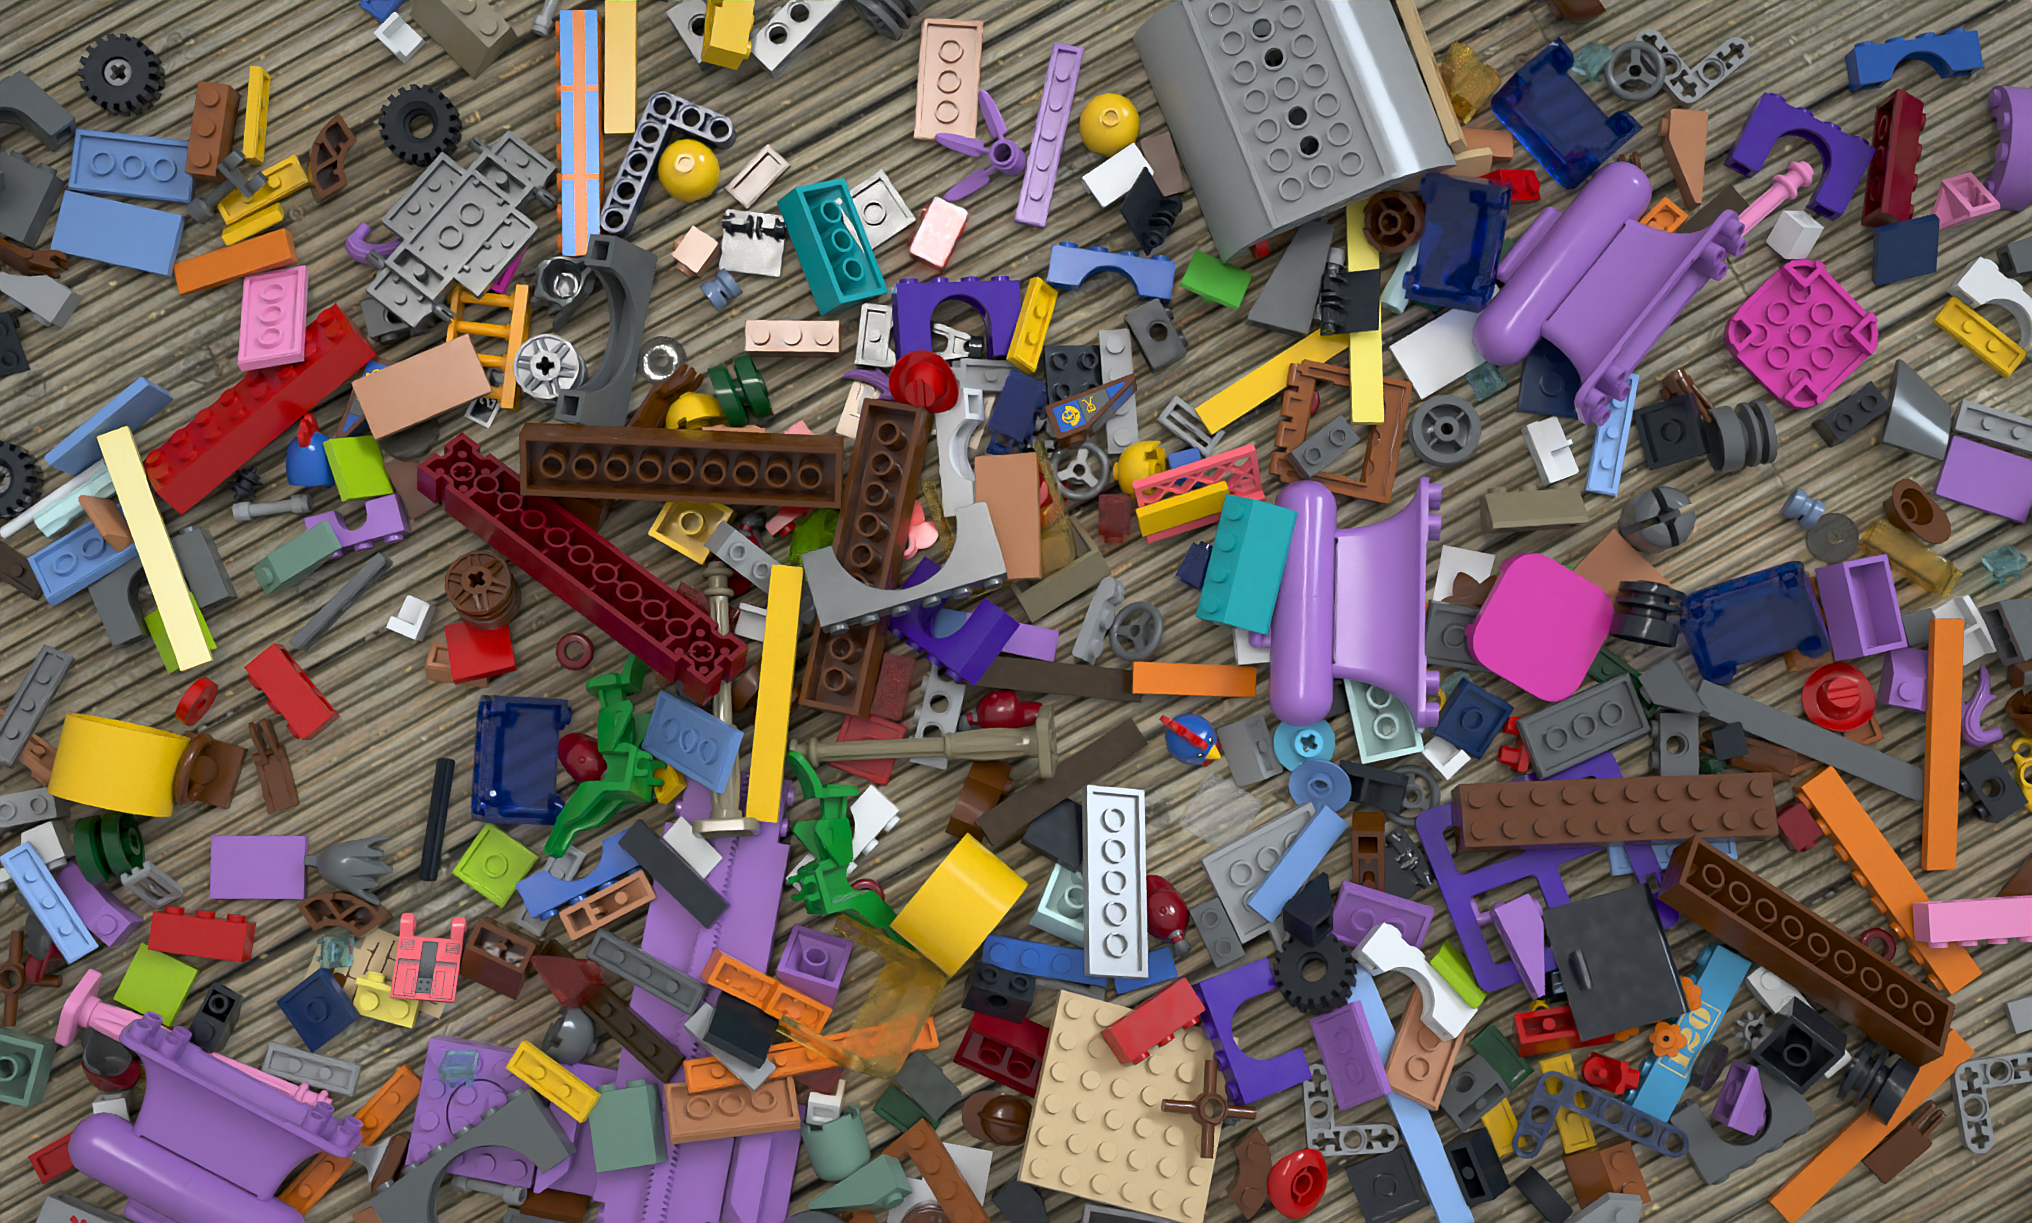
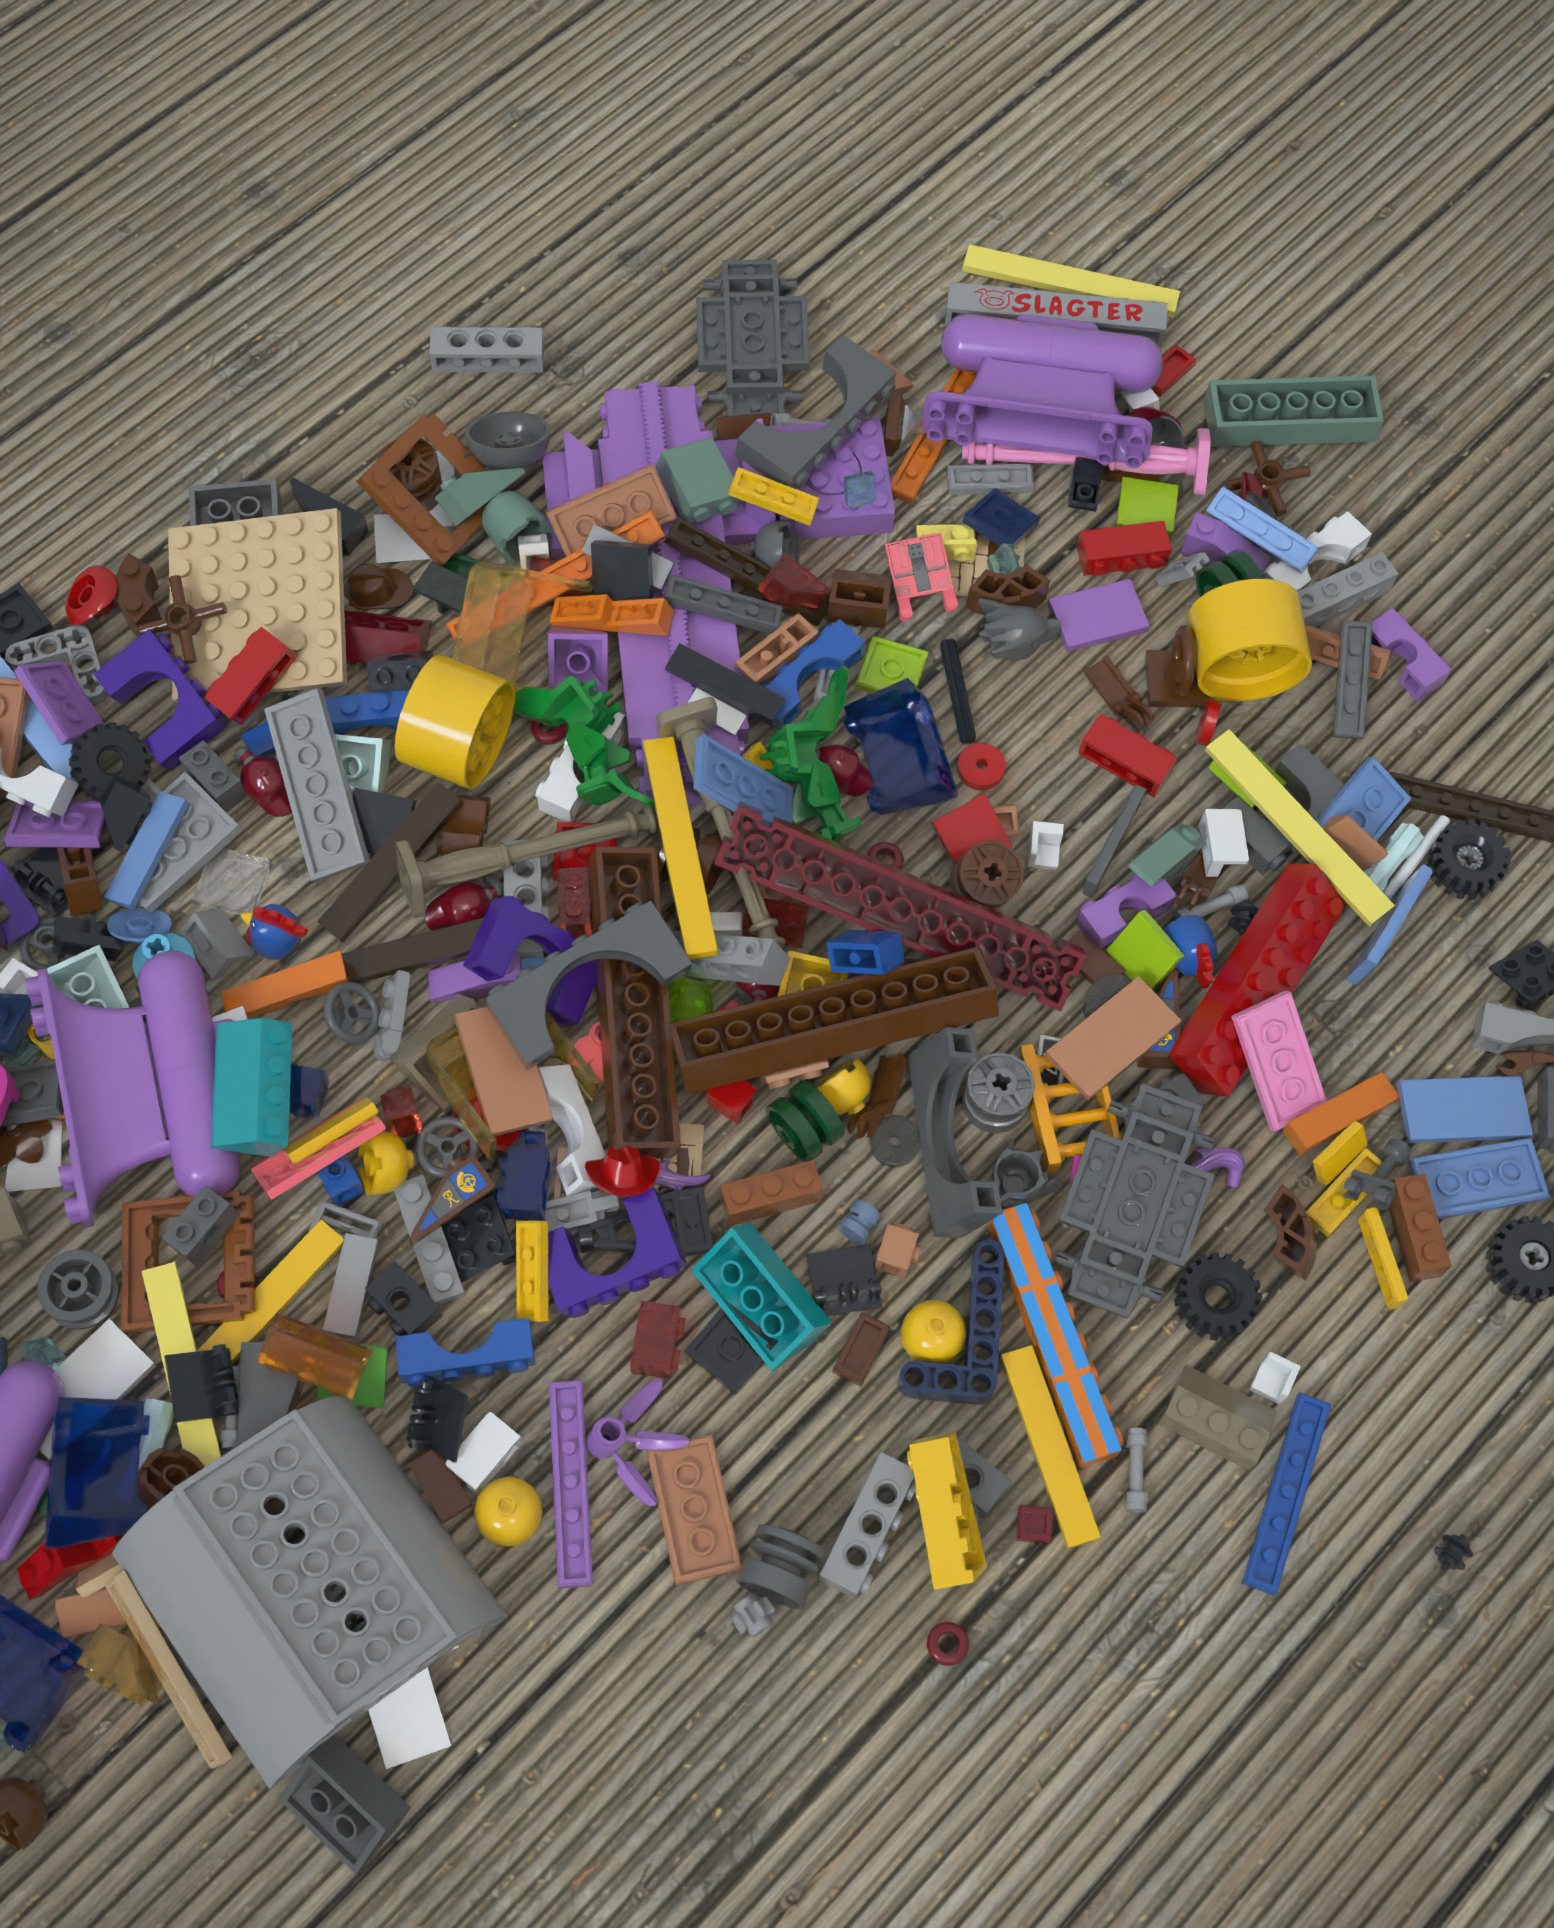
camera: 155 degrees right, 20 degrees down
none -> clear orange brick [256,1313,373,1399]
none -> light grey tile [323,1233,379,1338]
none -> blue brick [826,930,905,975]
none -> red piece [957,743,1006,791]
none -> reddish brown arm [1175,848,1225,911]
none -> white panel [1198,809,1249,877]

